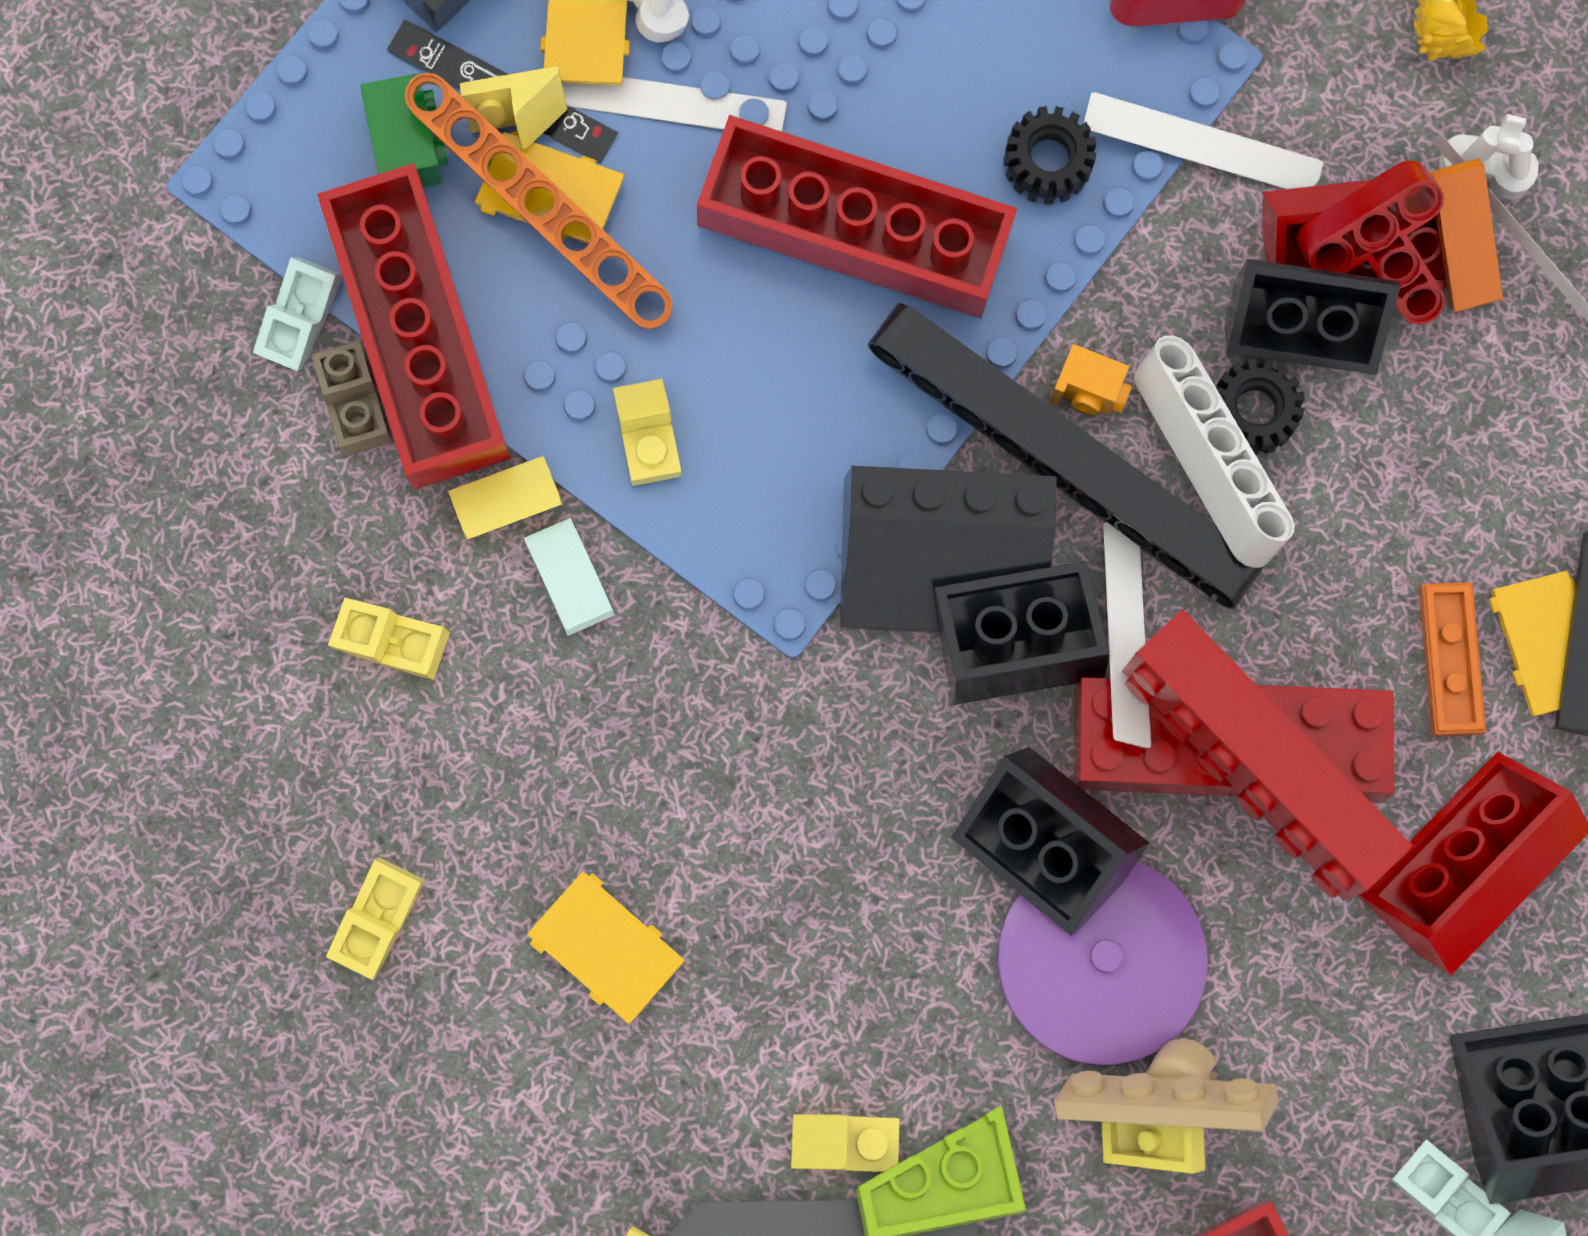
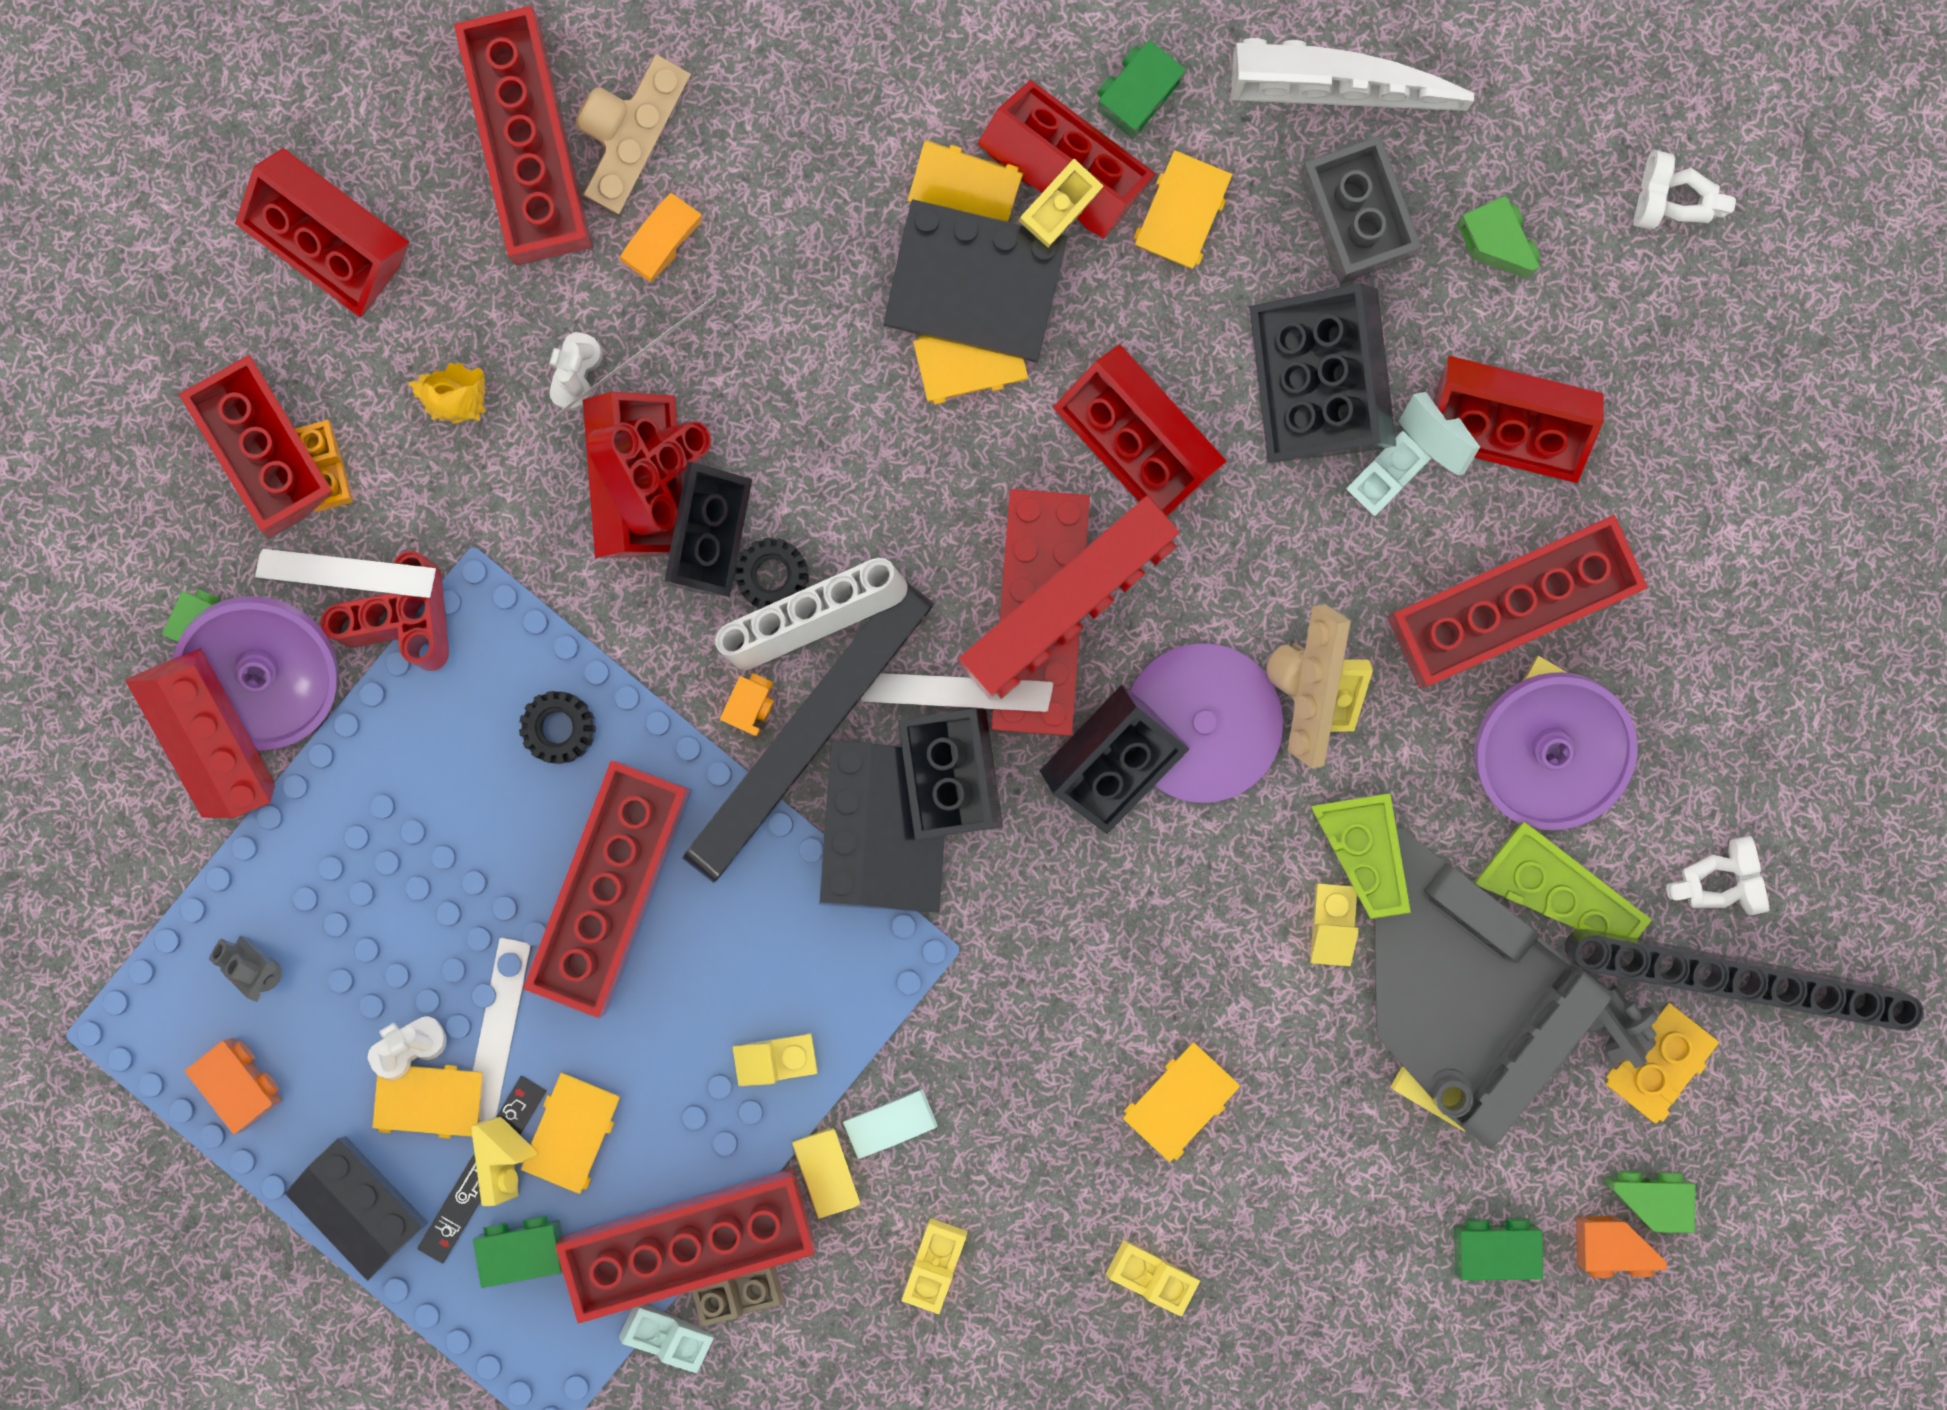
camera: 80 degrees left, 10 degrees up
orange beam [405,73,673,330] -> none
white sticker [1083,92,1323,189] -> none
orange tile [1419,582,1486,737] -> none
orange tile [1430,158,1503,312] -> none

